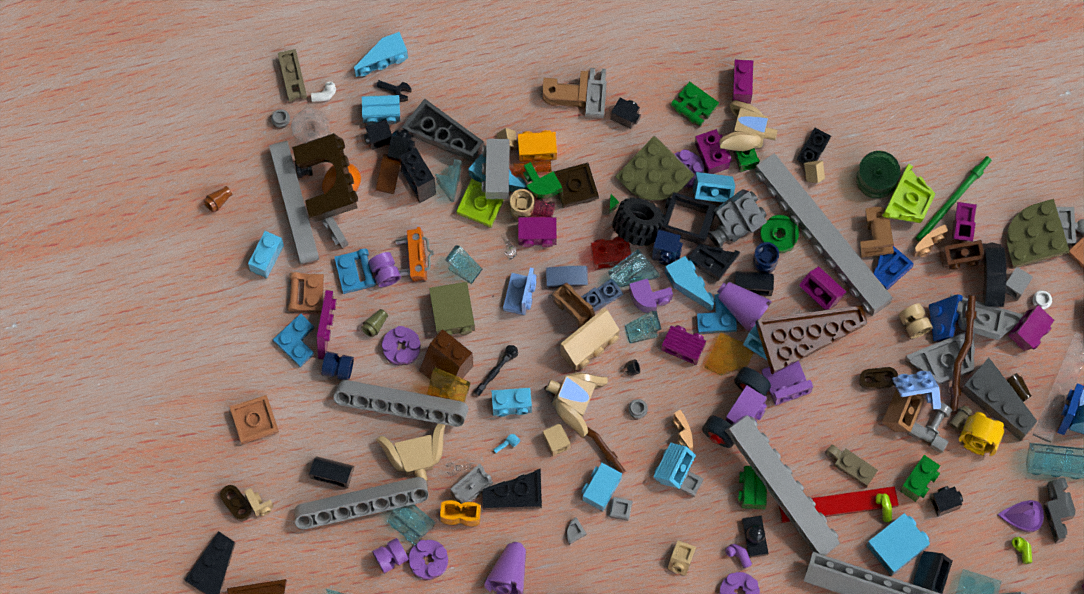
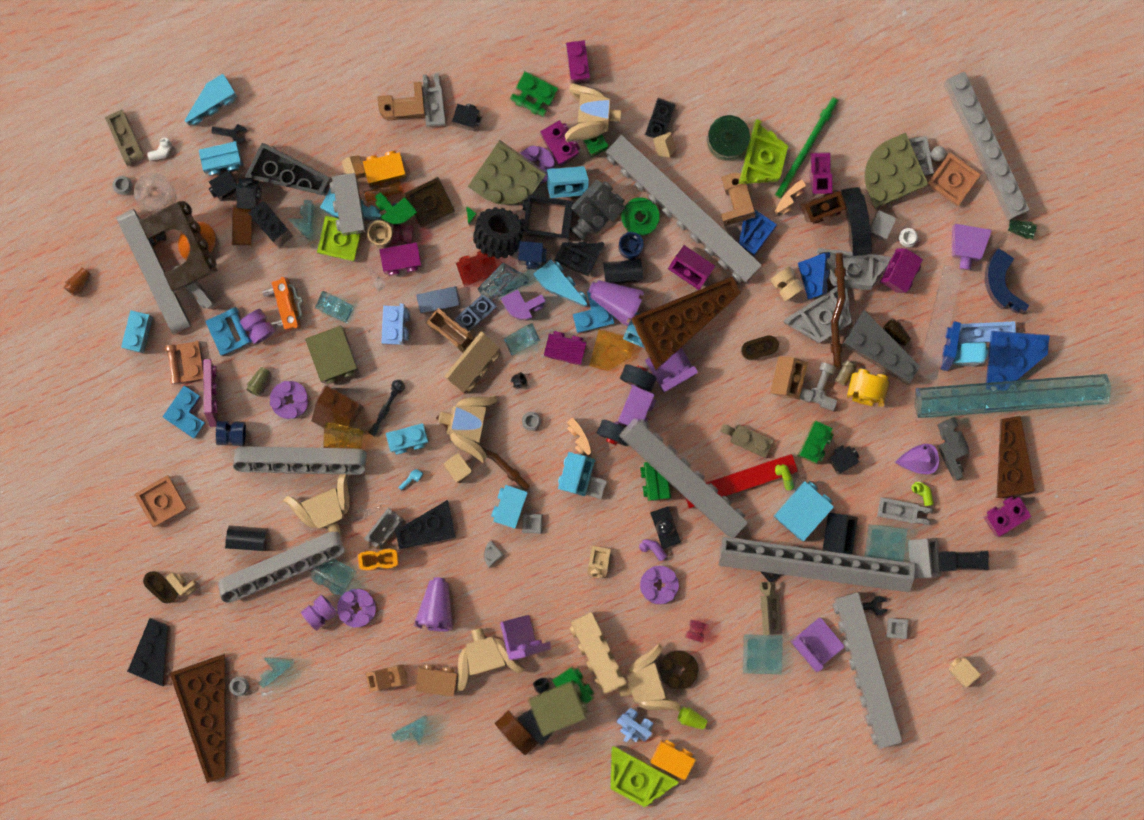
camera: 10 degrees left, 15 degrees up
light blue bracket [892,371,941,410] -> none
none -> light grey hinge [877,497,933,525]

